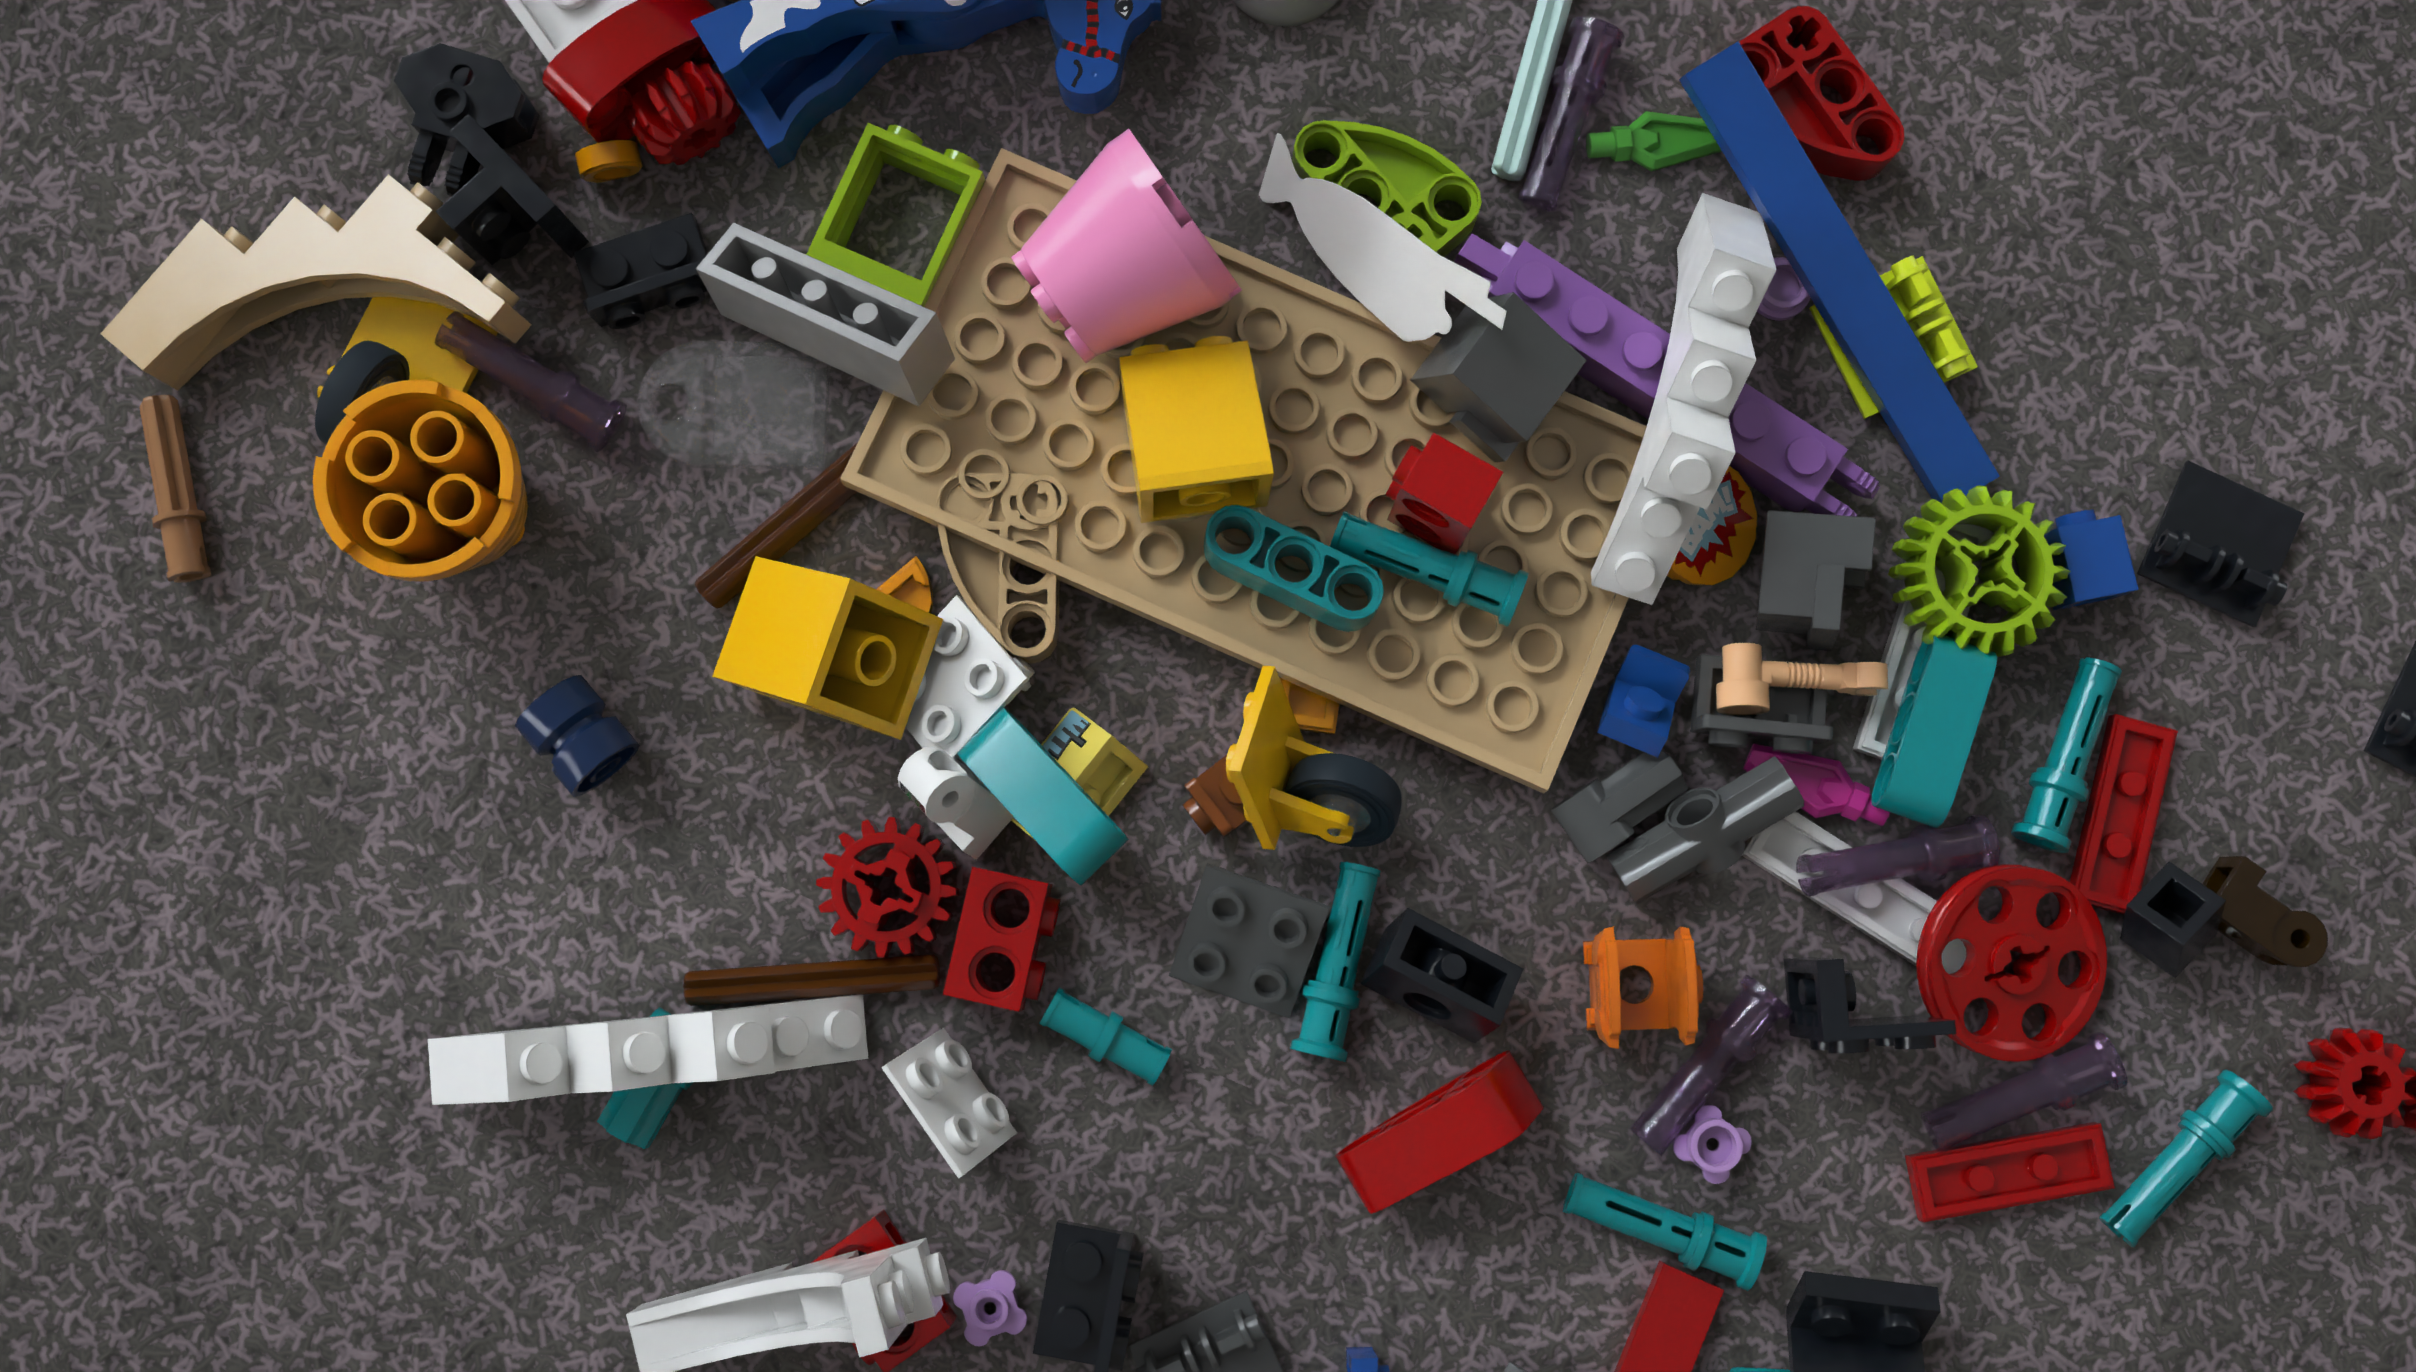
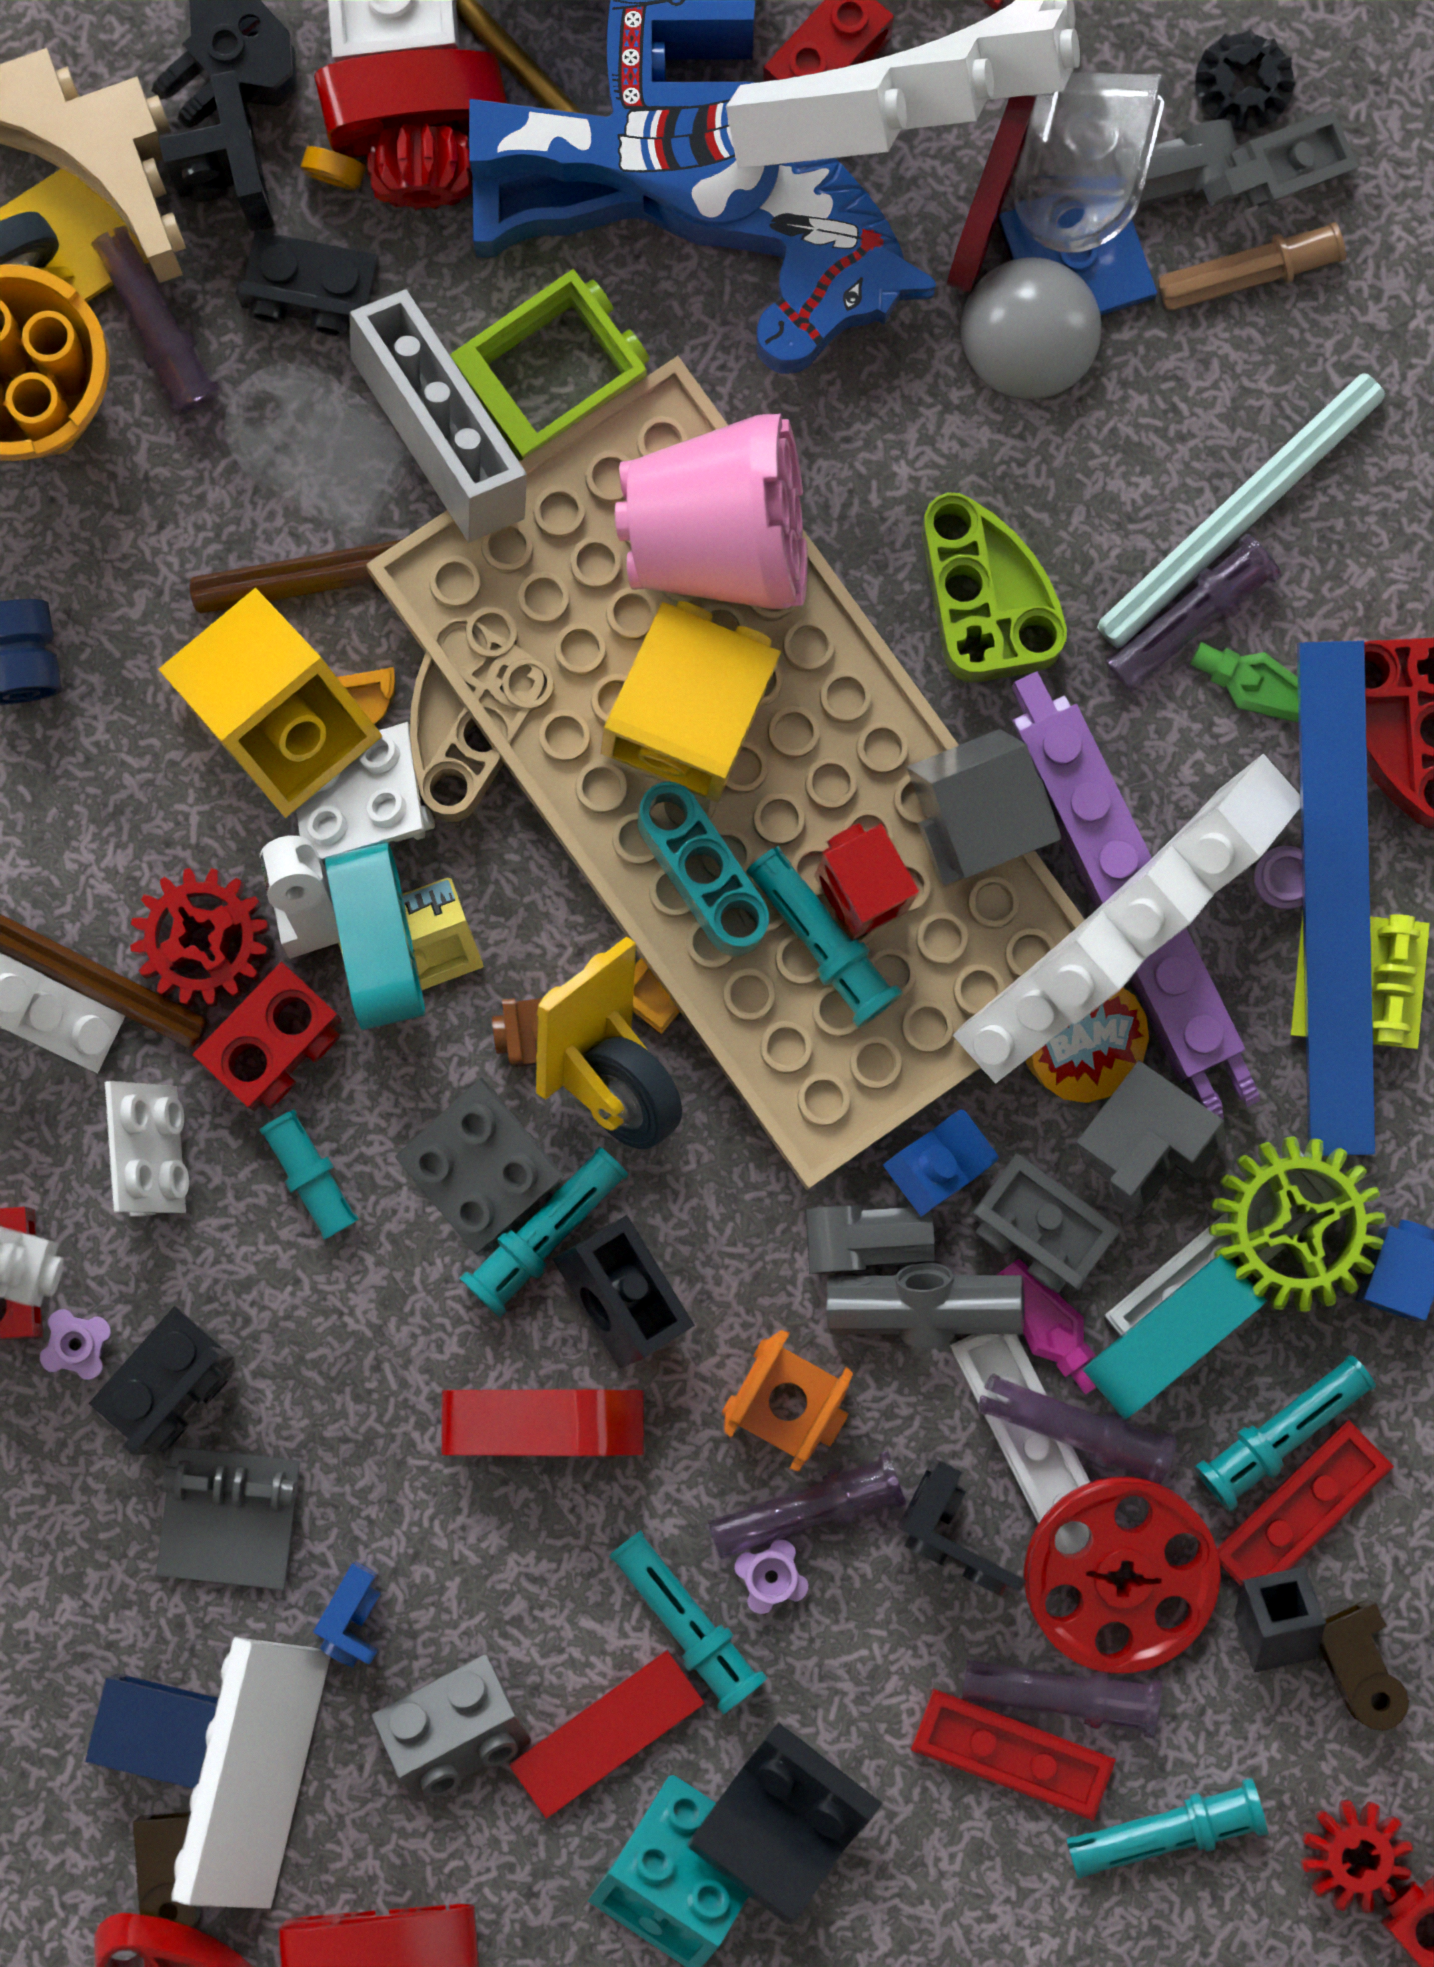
camera: 30 degrees right, 0 degrees up
white sticker [1259,133,1507,342] -> none
light nougat brick [1716,643,1888,715] -> none

